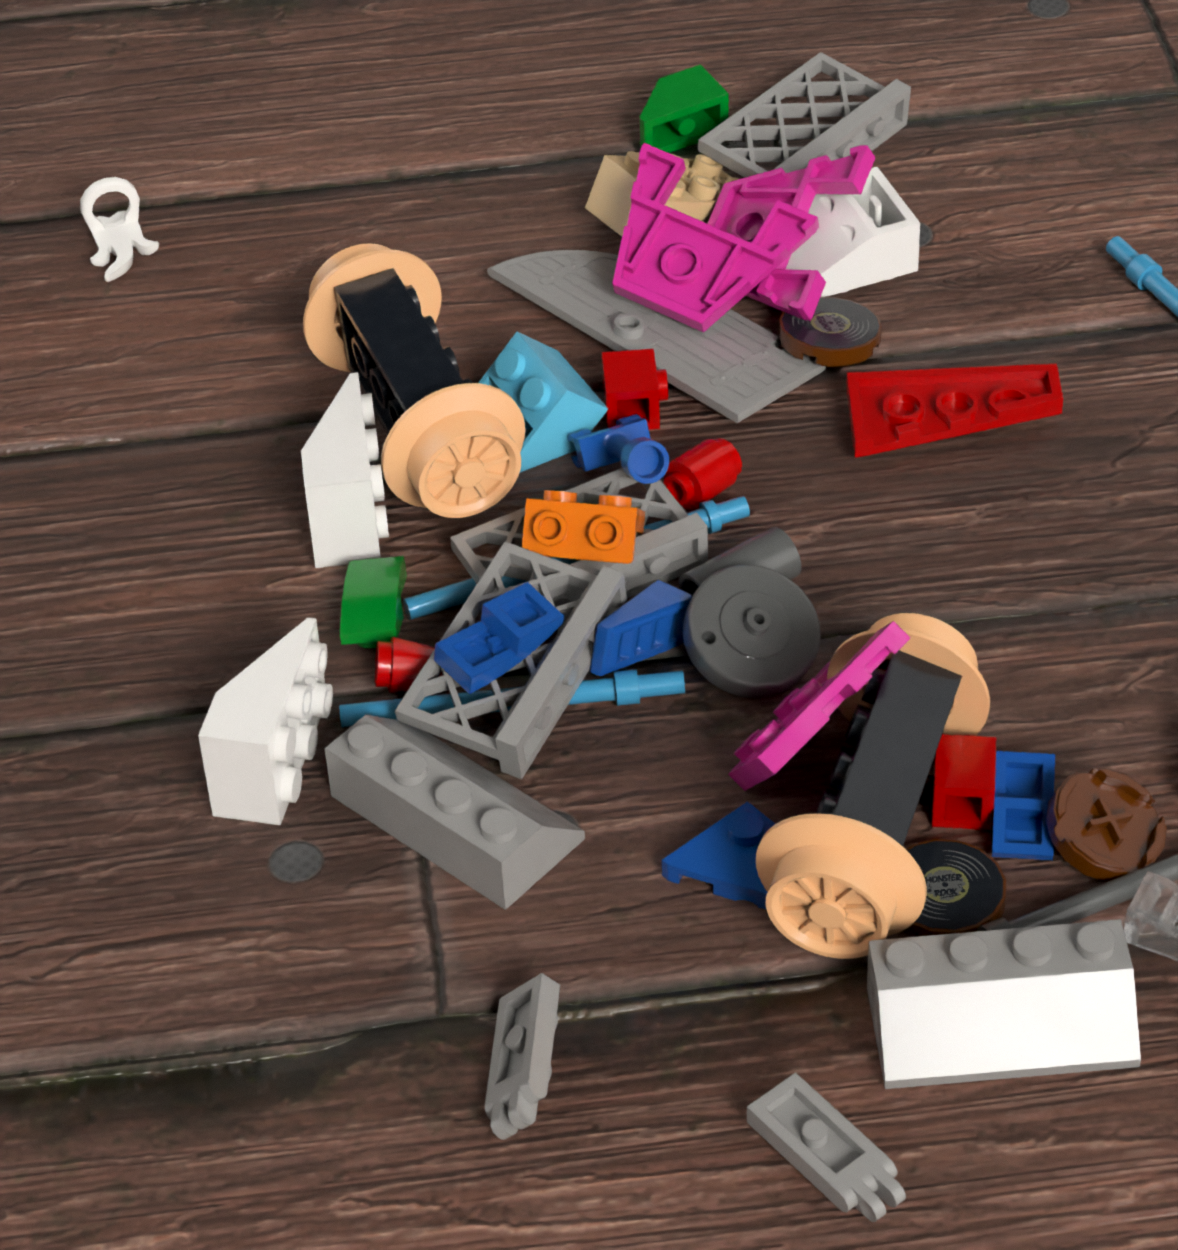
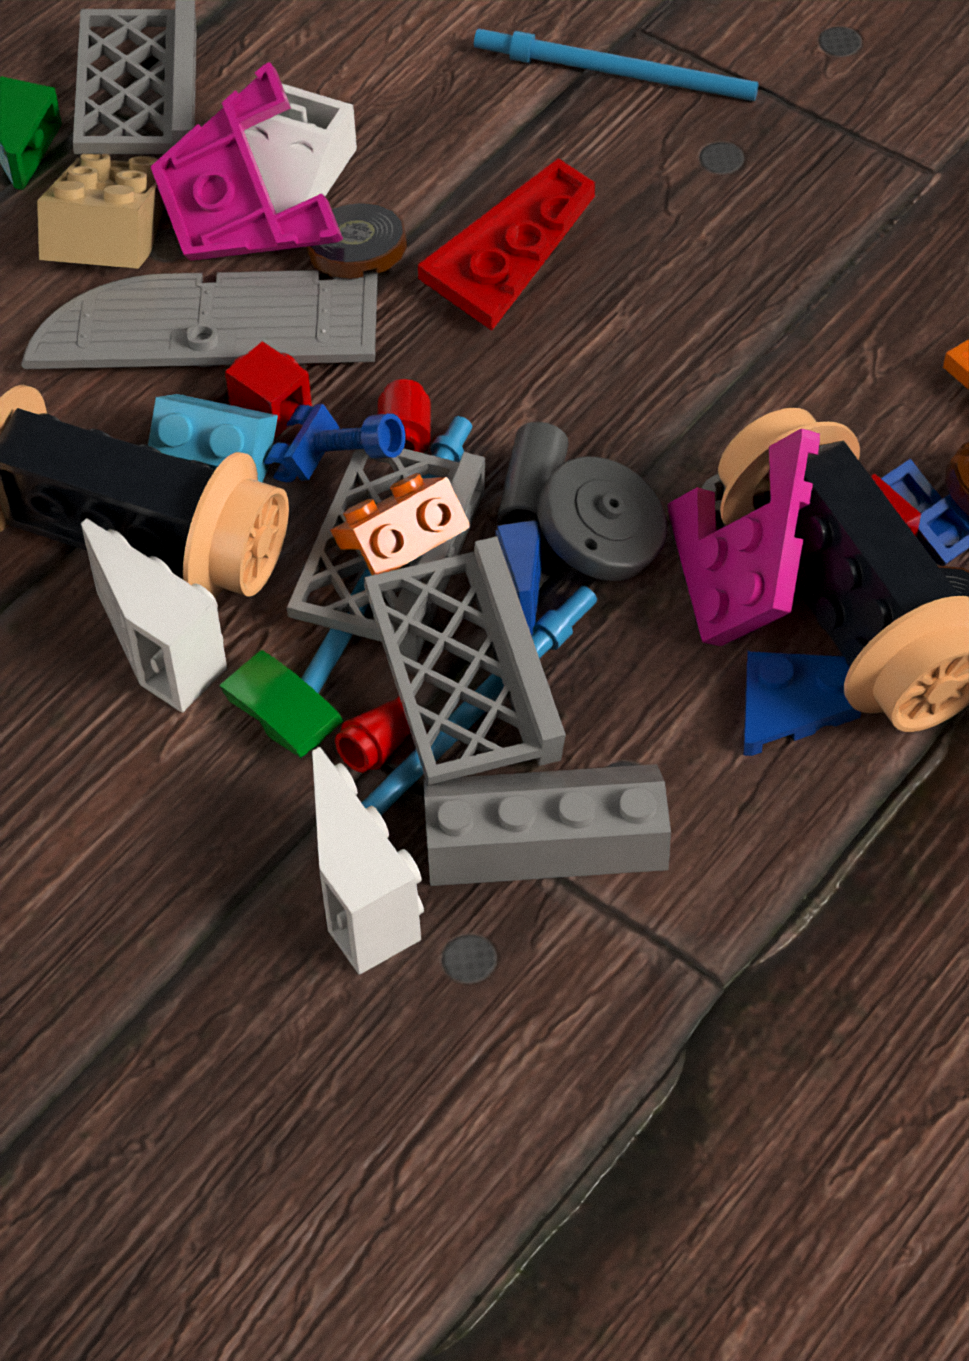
camera: 45 degrees left, 10 degrees up
blue slope [434,582,564,694] -> none
light grey hinge [485,973,560,1140] -> none
dark pink wing [612,143,819,333] -> none

